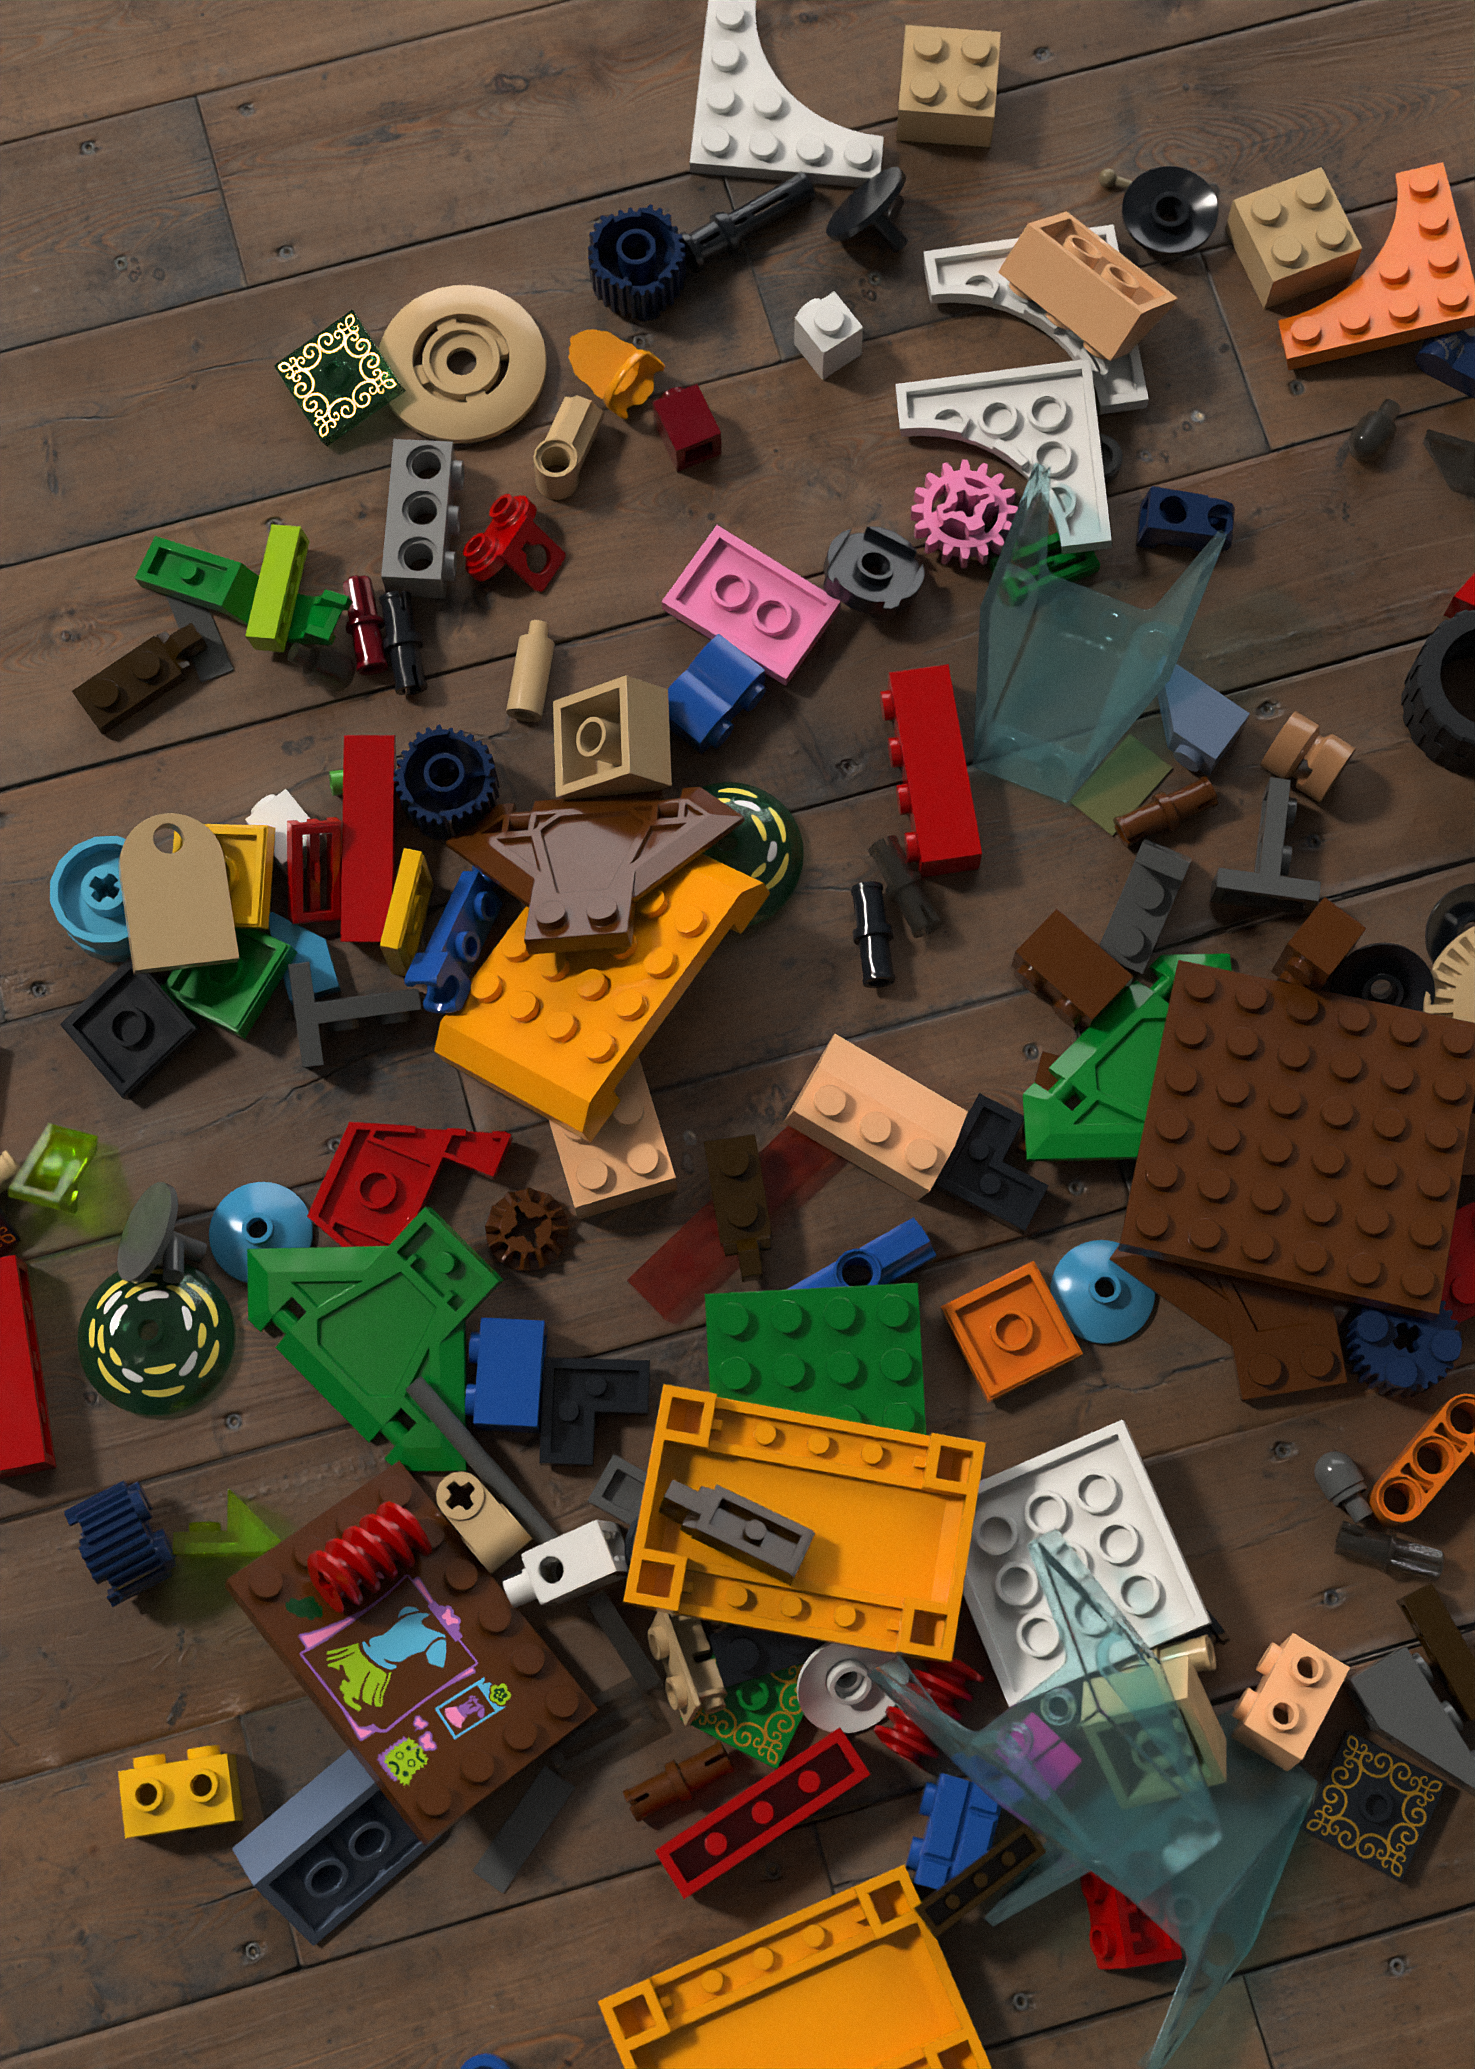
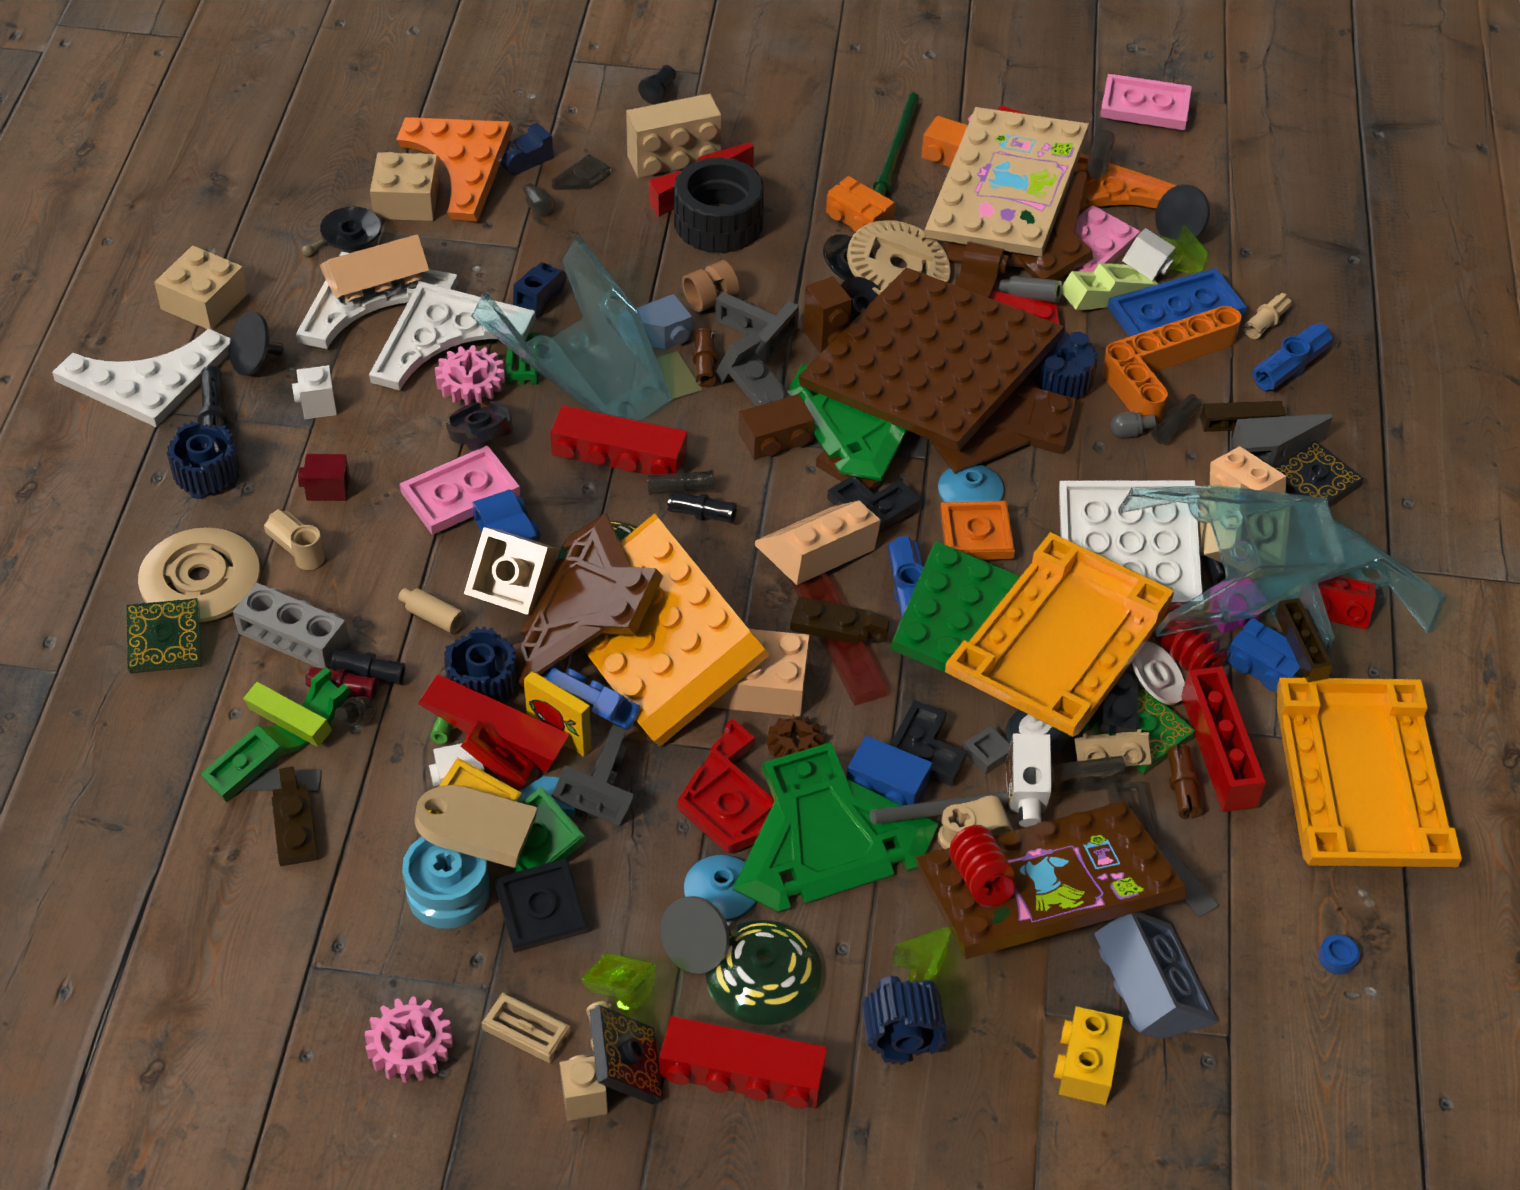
camera: 70 degrees left, 25 degrees down
red bracket [463,494,566,592] -> none
light orange piece [568,329,665,419] -> none
dark brown hinge [659,1480,815,1586] -> none

